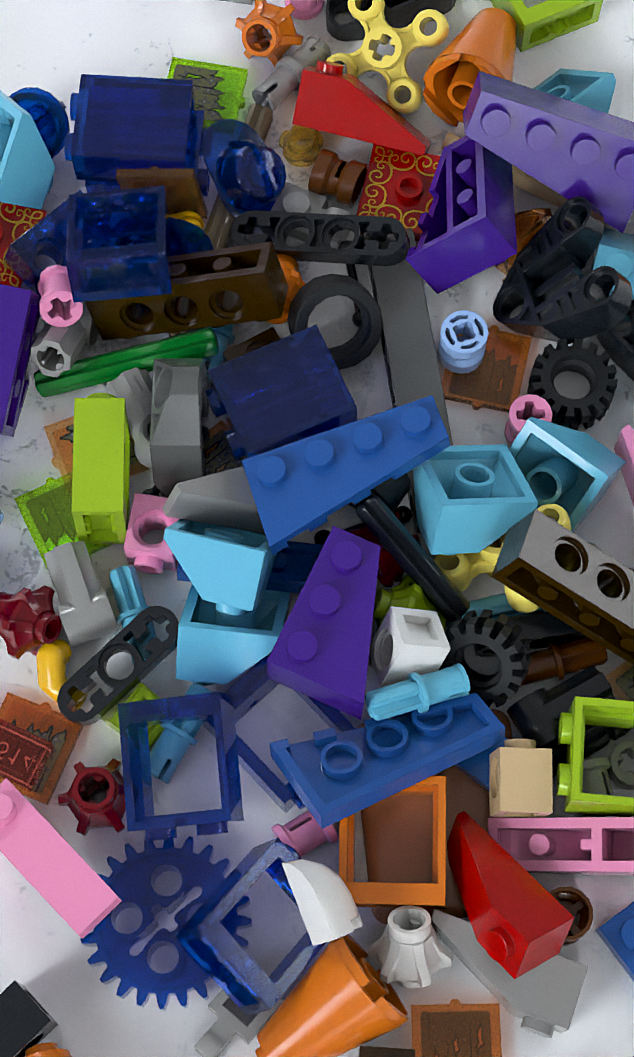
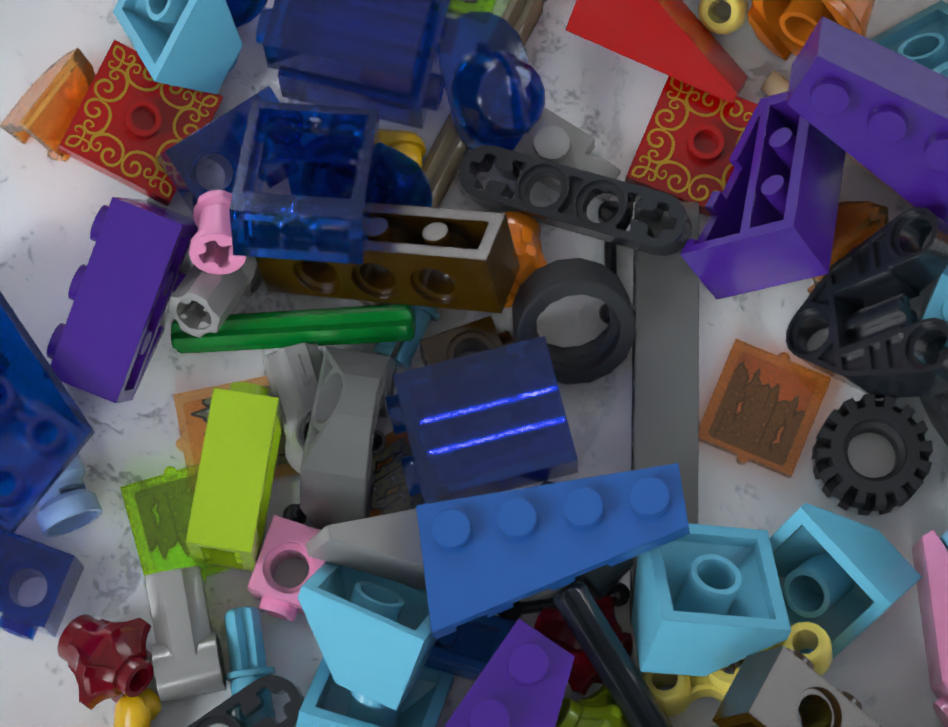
camera: 10 degrees right, 5 degrees up
clear orange piece [116,166,208,219] -> none
clear yellow plate [279,125,324,167] -> none
reddish brown wheel [308,148,367,208] -> none
light blue wheel [438,310,489,374] -> none
bright pink bush [504,394,553,445] -> none

